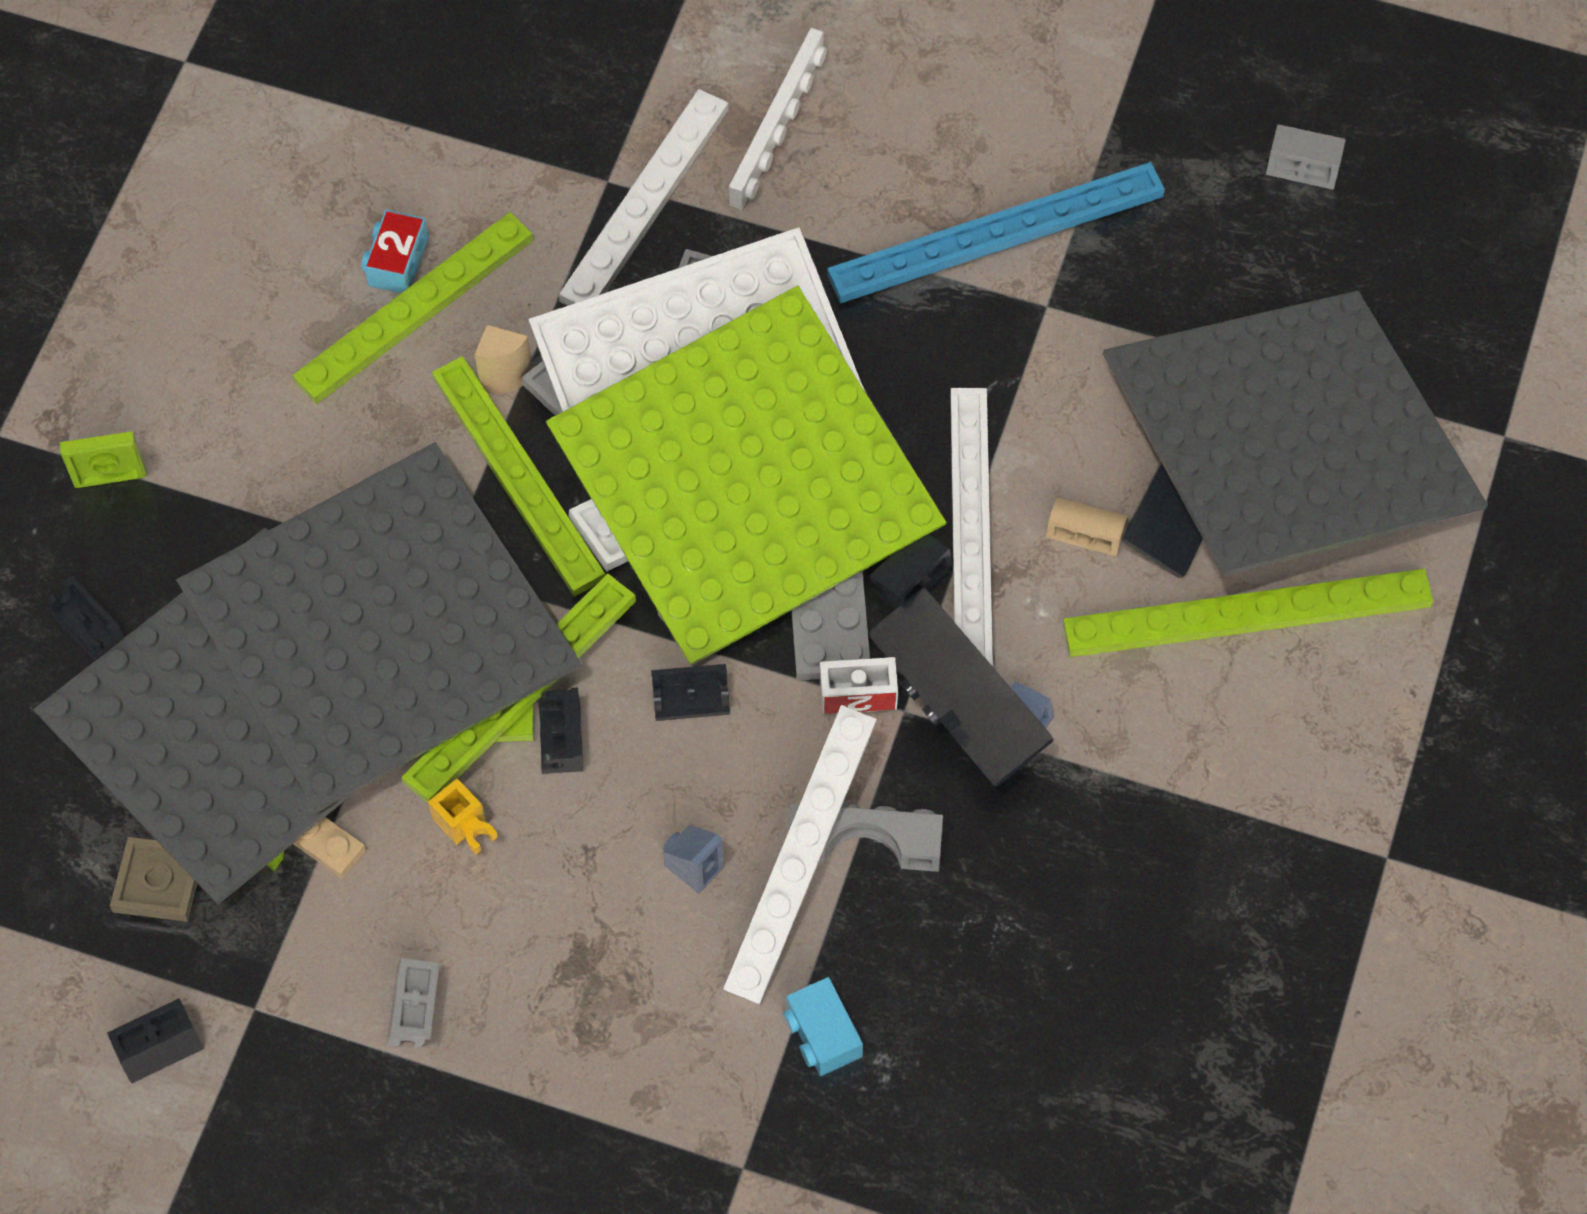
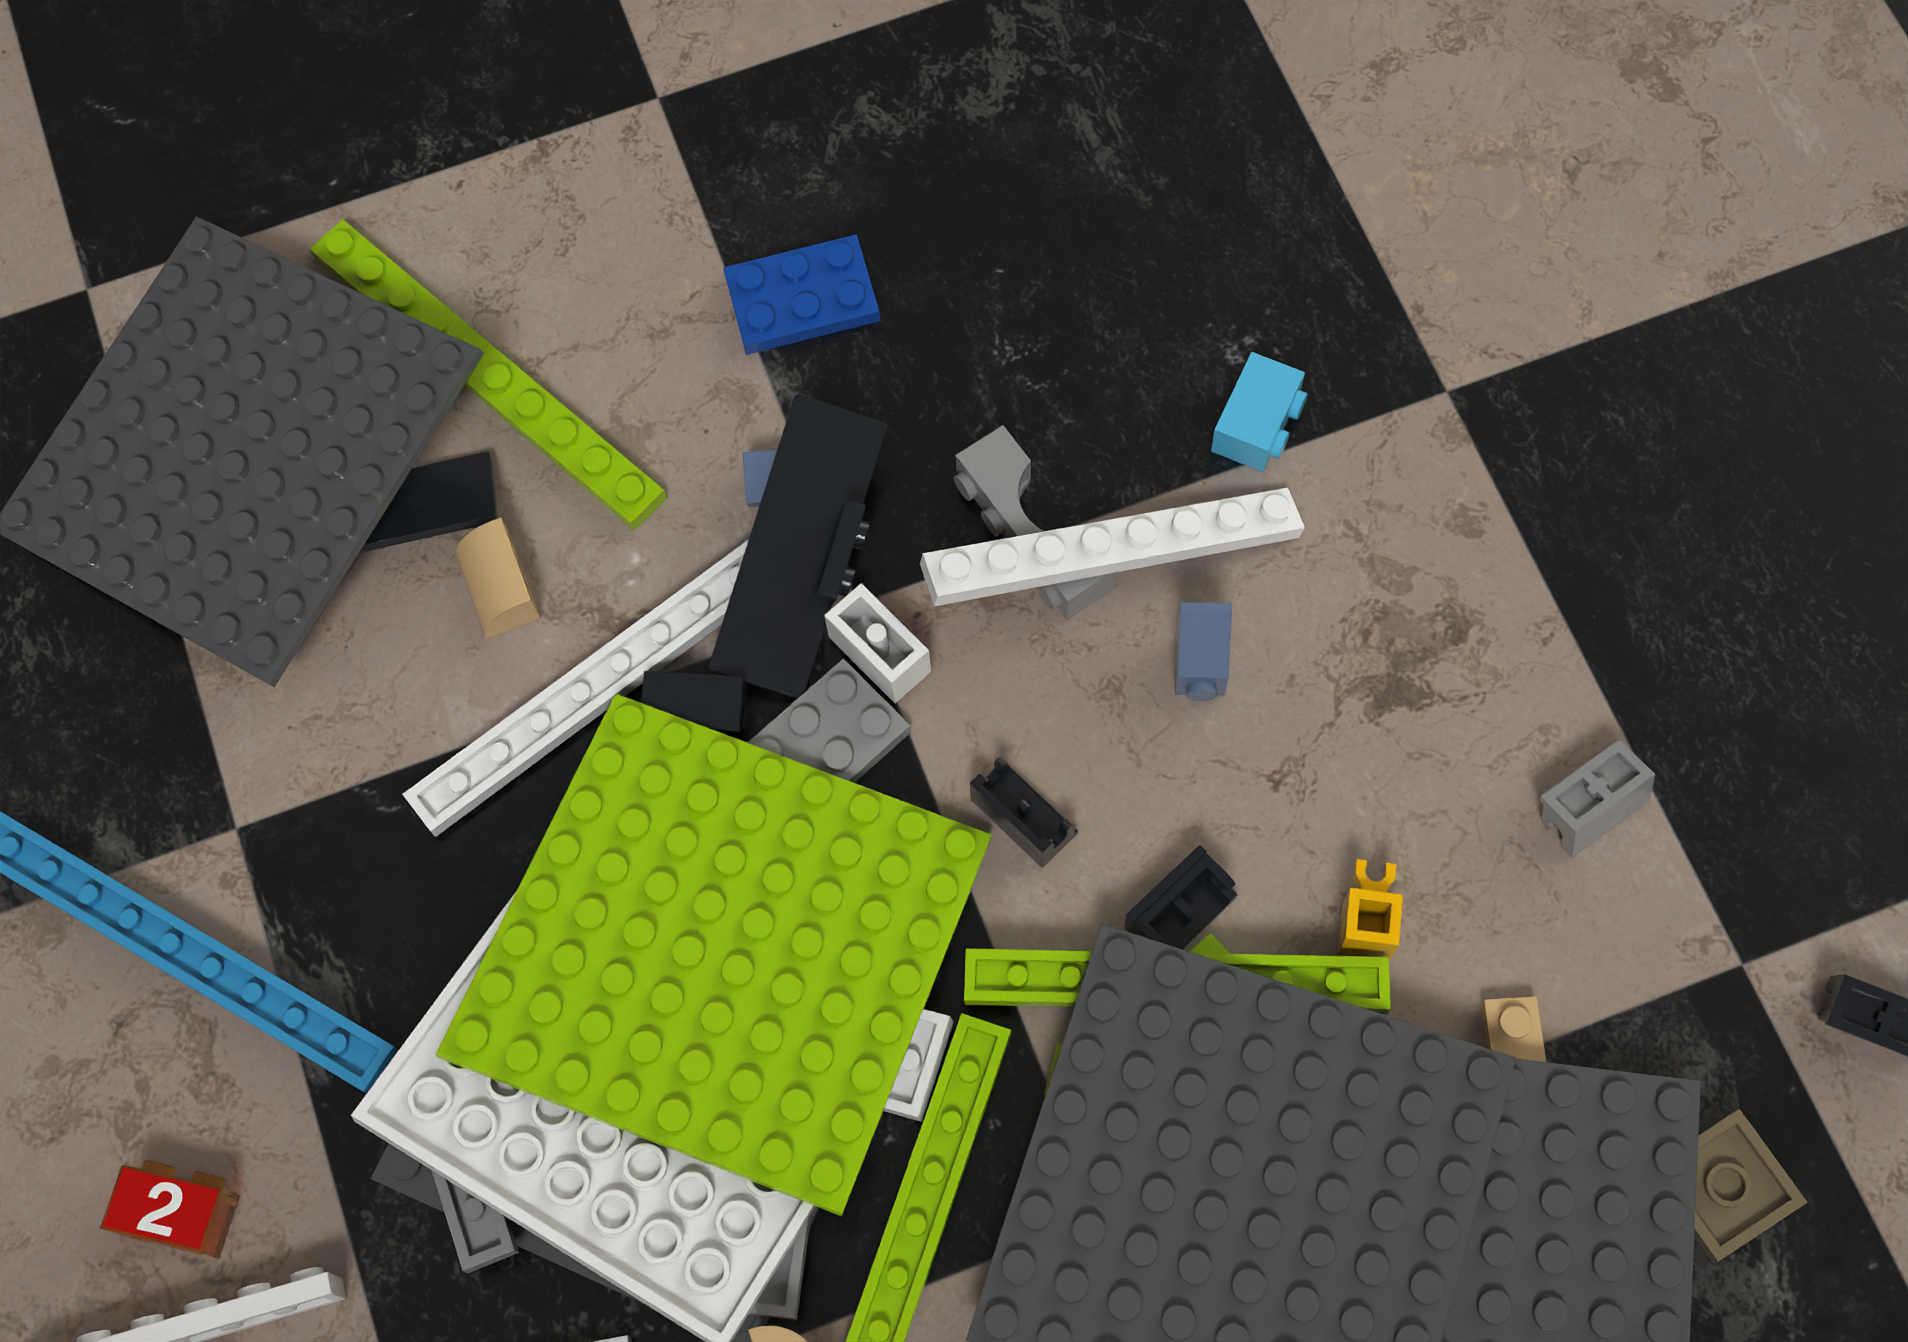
camera: 125 degrees left, 5 degrees up
none -> brick [100,1160,240,1259]
none -> blue plate [723,234,881,355]

